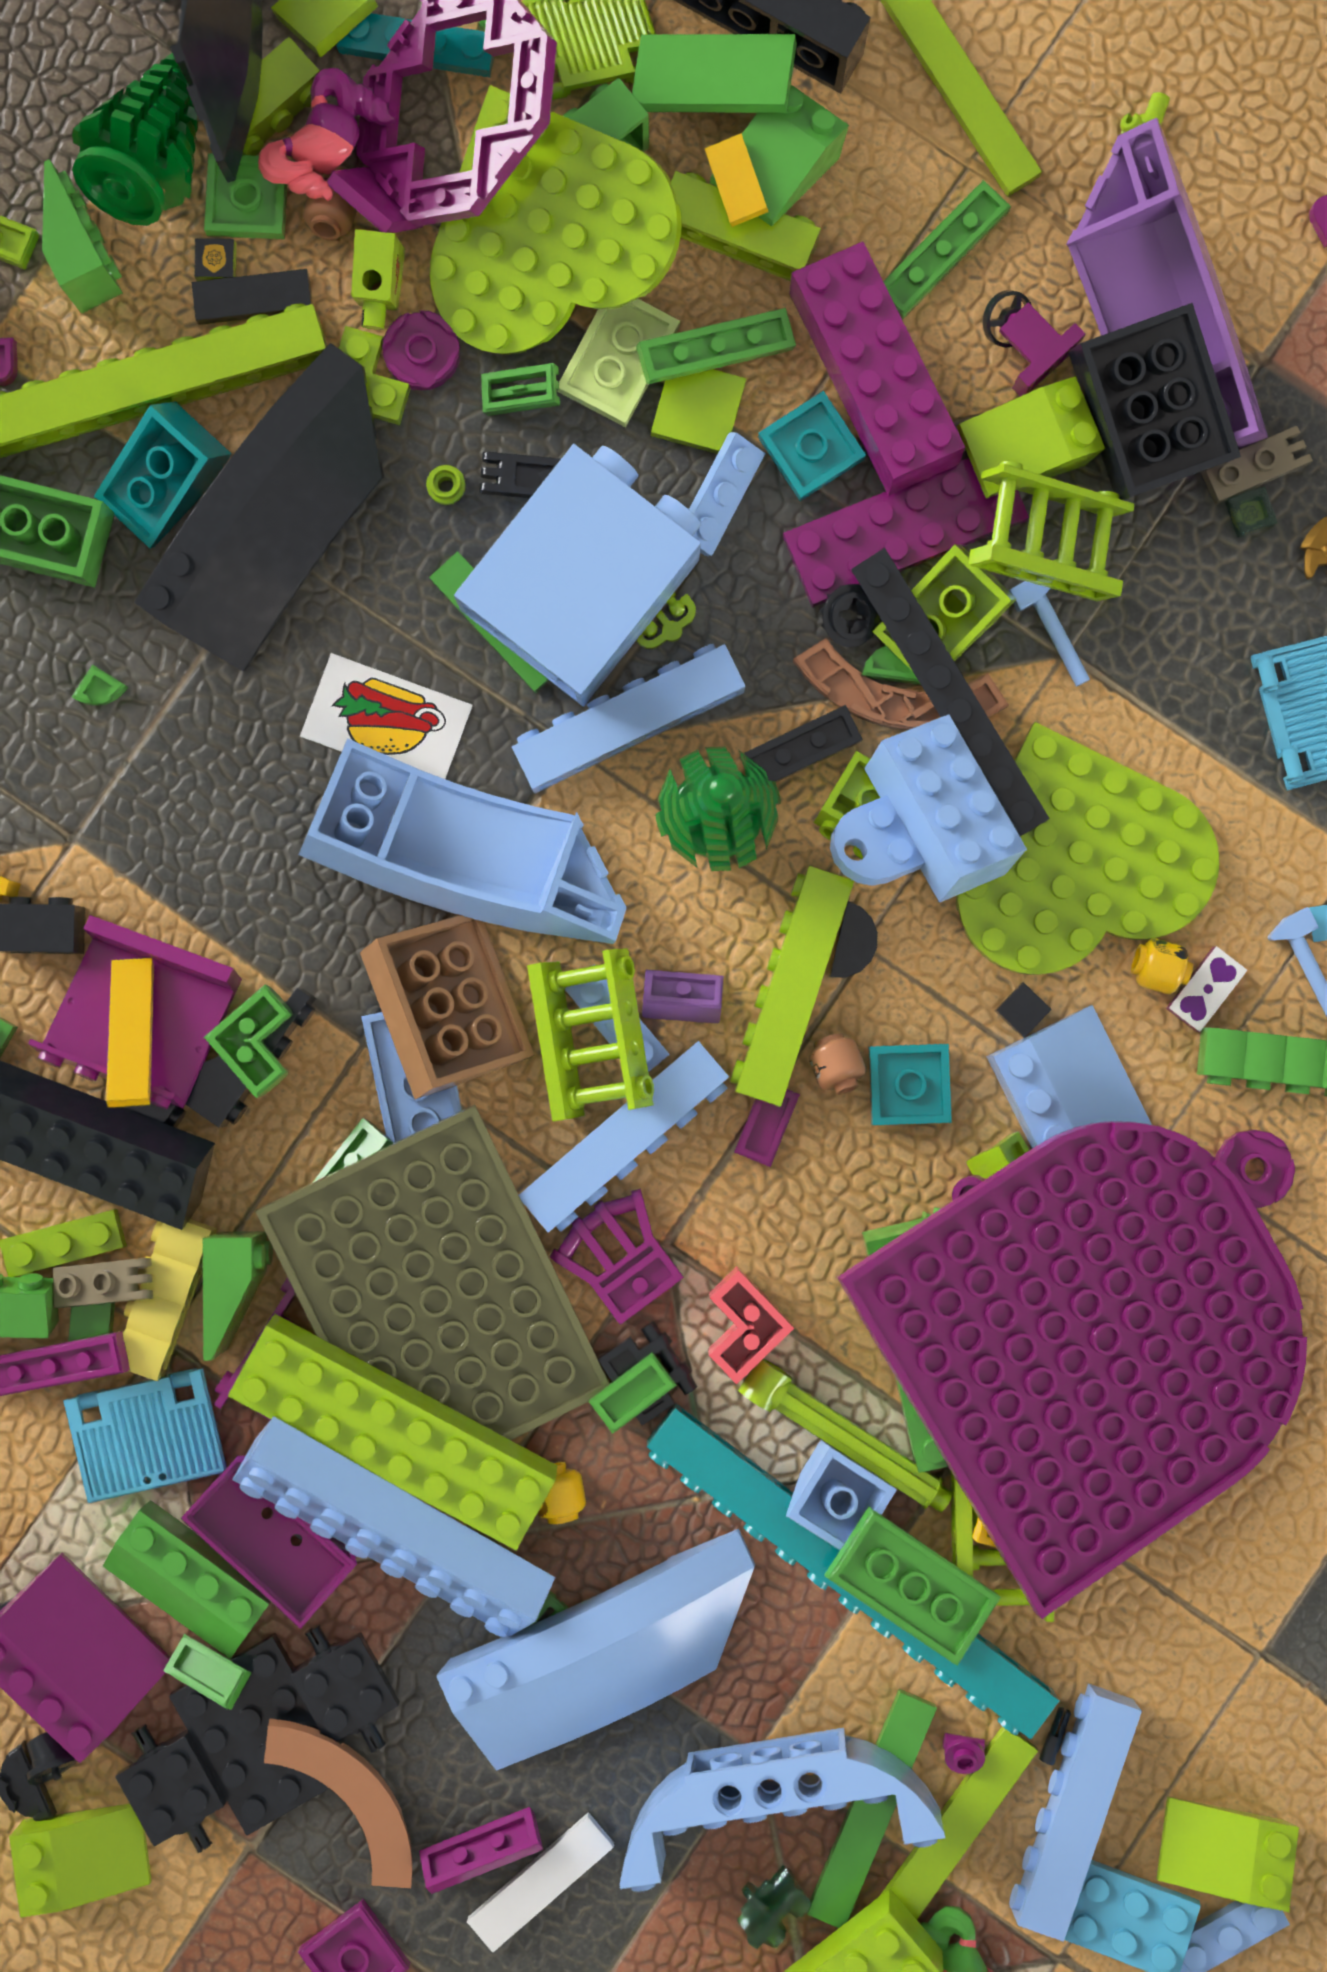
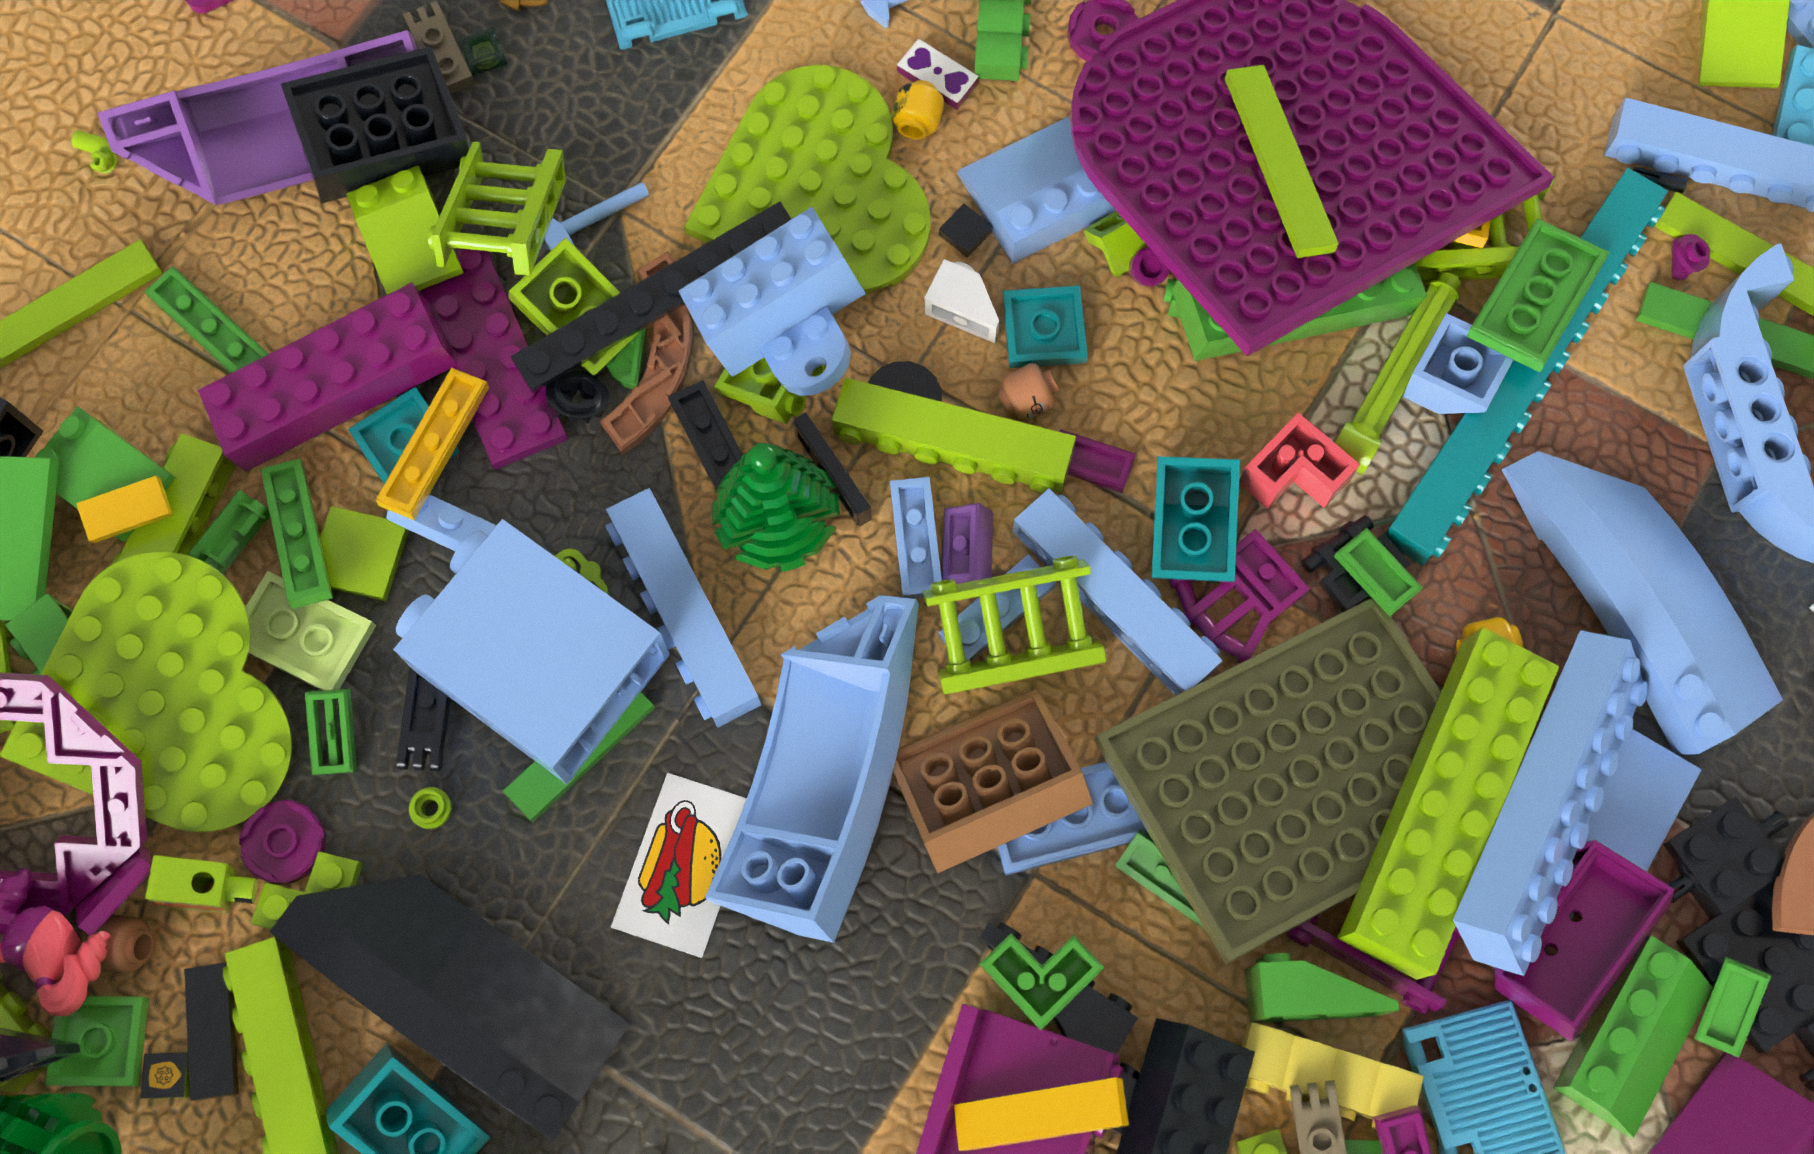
camera: 90 degrees left, 15 degrees down
magenta piece [983,290,1086,396] -> none
none -> bright green hinge [188,490,270,574]
none -> yellow tile [375,367,489,521]
none -> black tile [793,412,872,527]
none -> light blue plate [890,477,942,599]
none -> white slope [925,259,999,343]
none -> teal slope [1152,456,1240,582]
none -> lime tile [1225,65,1339,258]
none -> light blue tile [1586,729,1702,872]

